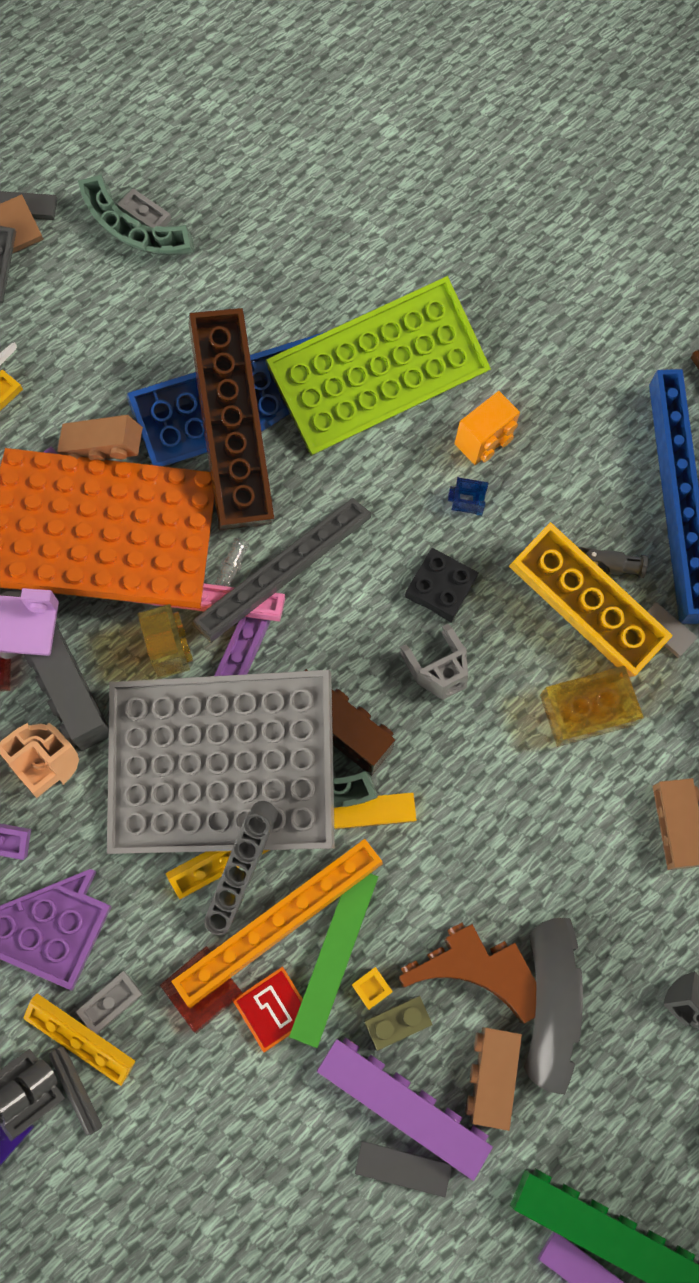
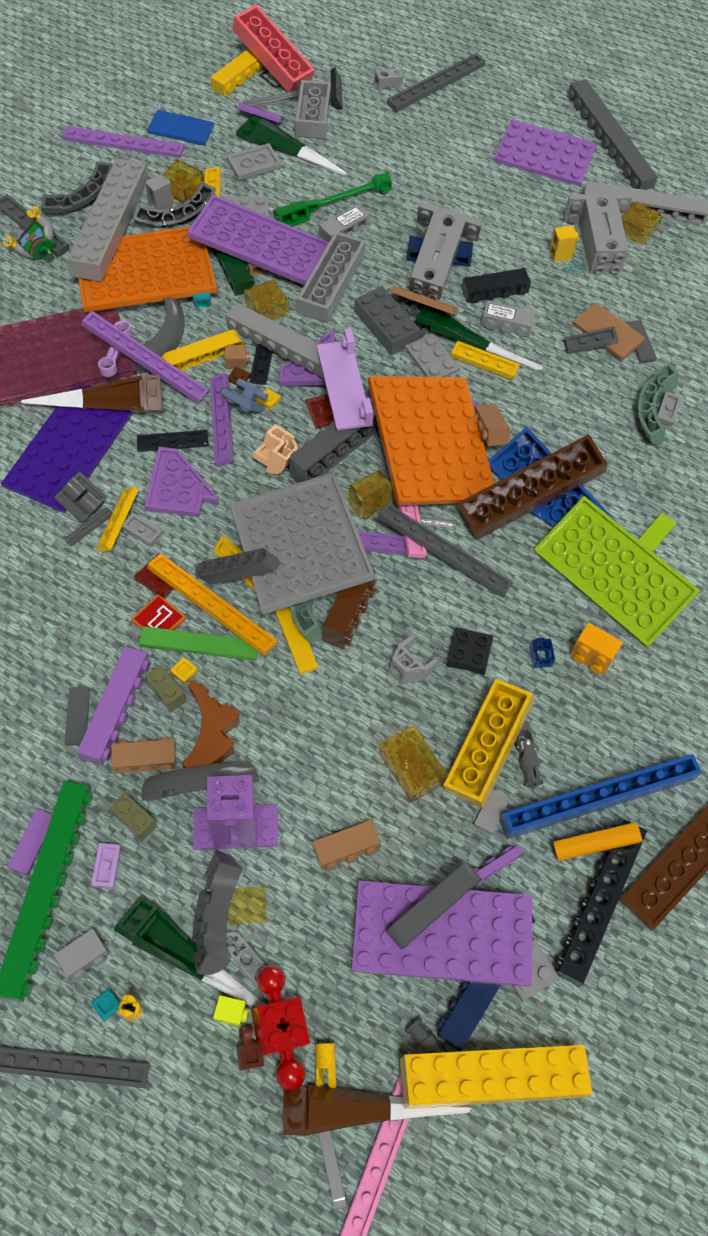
camera: 75 degrees right, 10 degrees down
none -> lavender plate [91,843,121,889]
none -> olive piece [109,793,157,842]
none -> medium lavender brick [193,775,278,851]
none -> lime tile [638,513,677,551]

